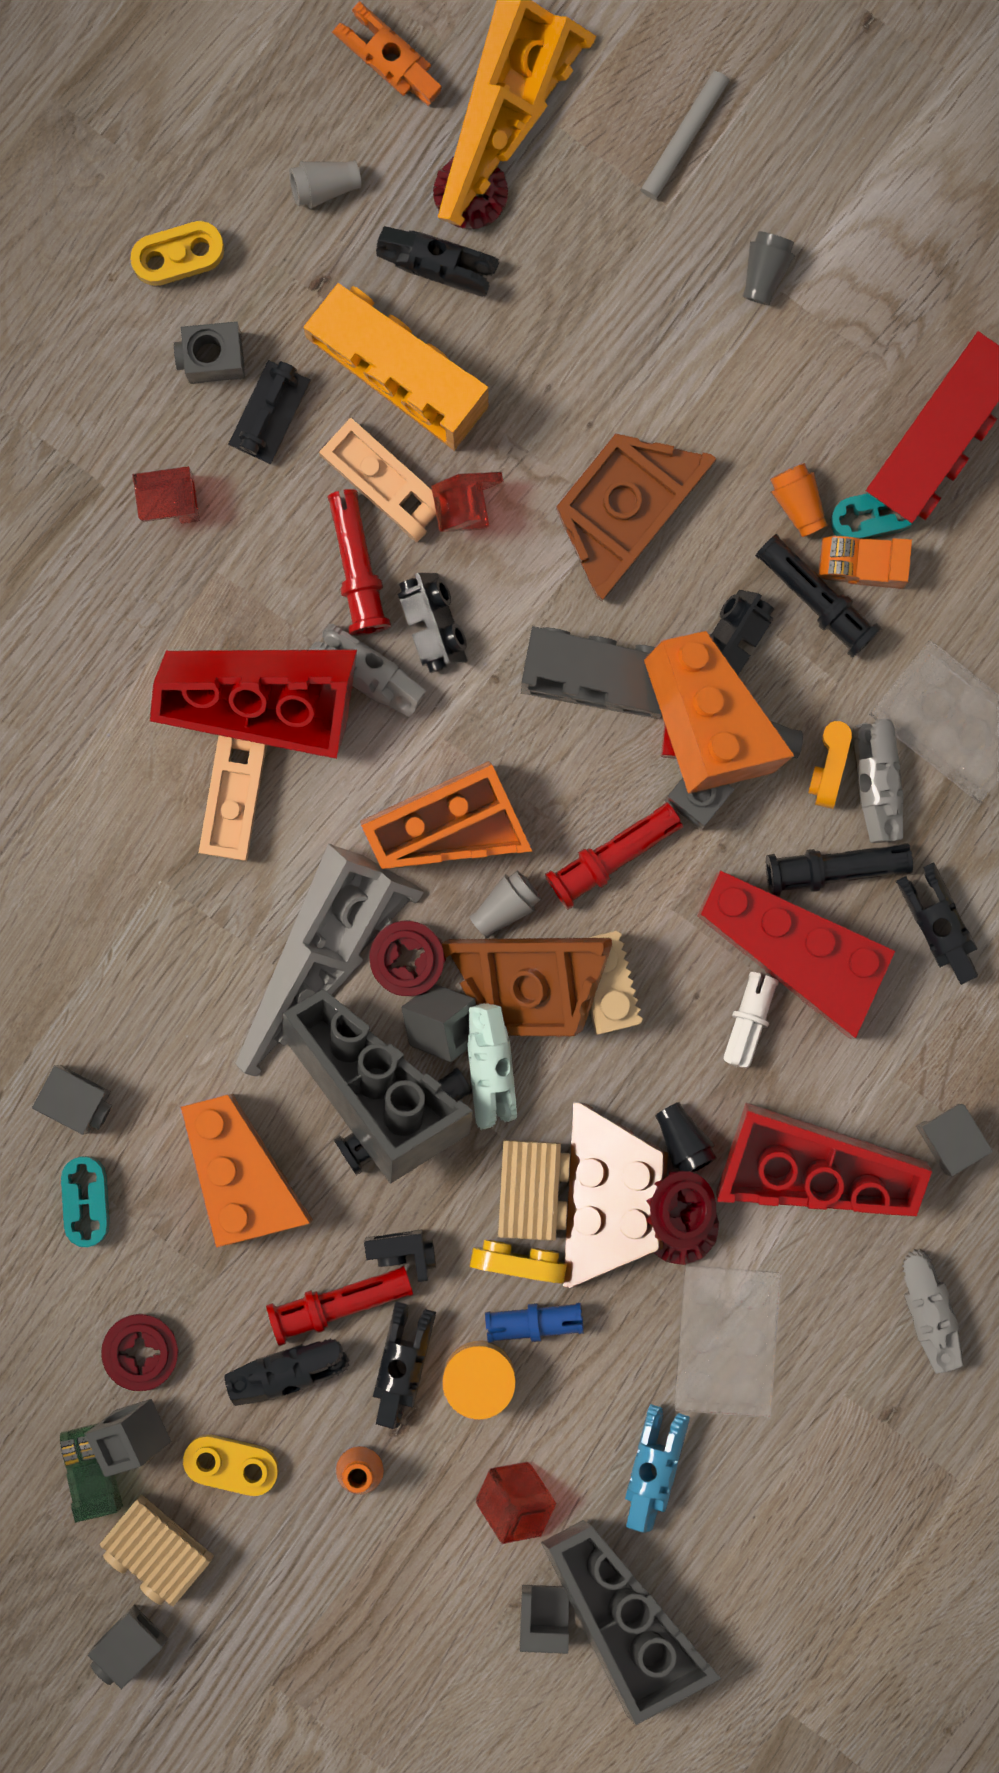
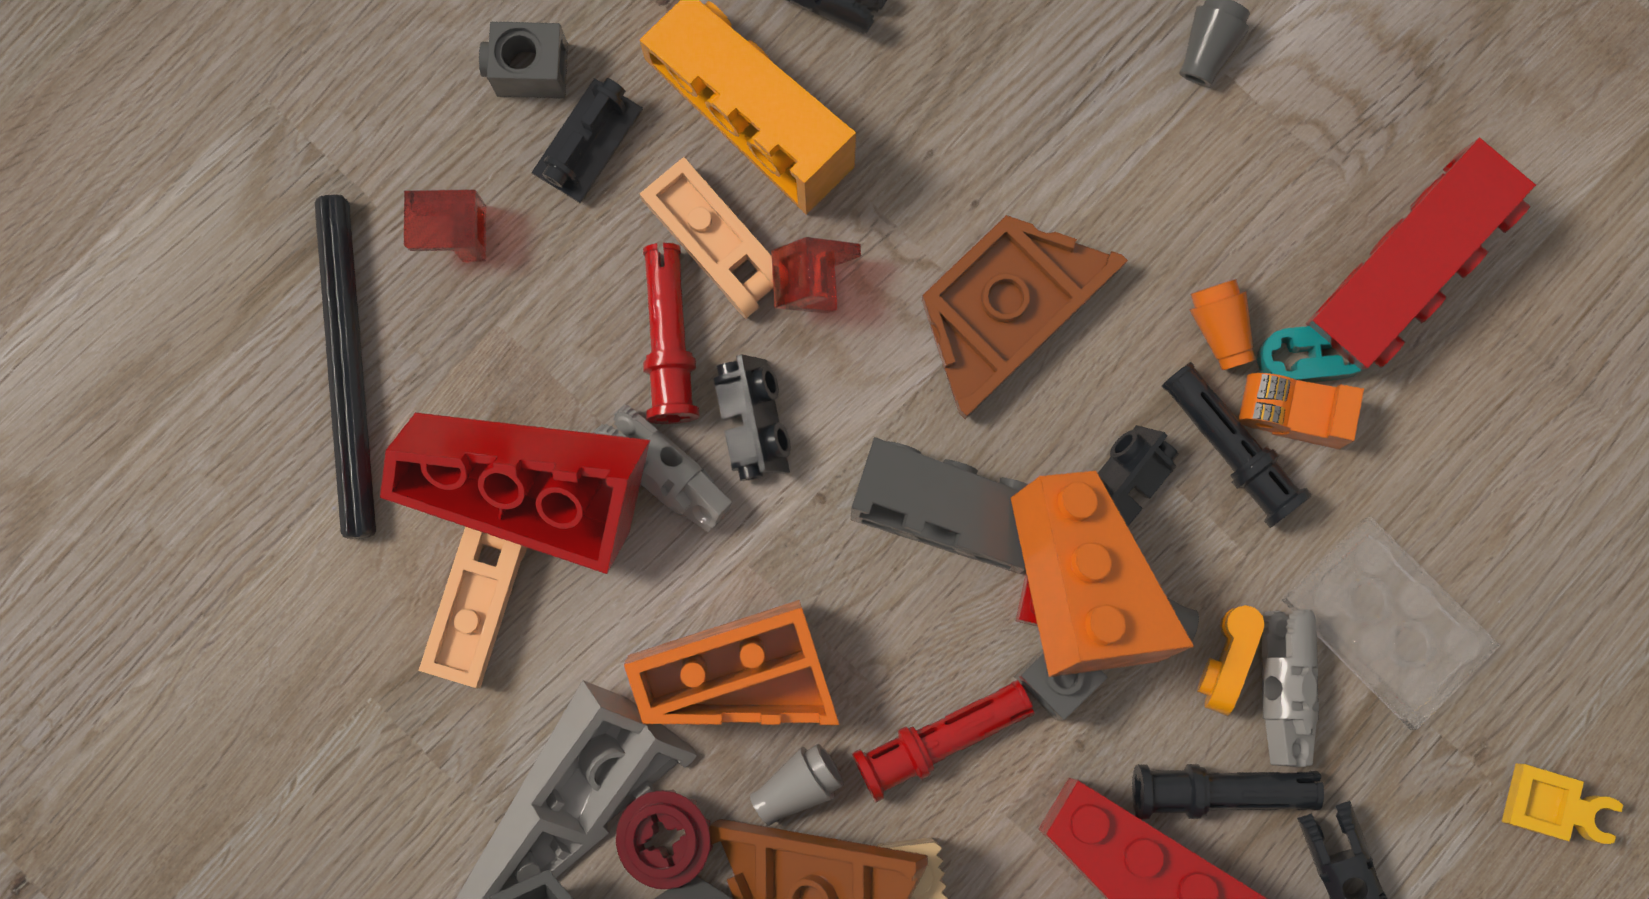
camera: 10 degrees right, 5 degrees down
none -> black axle [314,194,376,539]

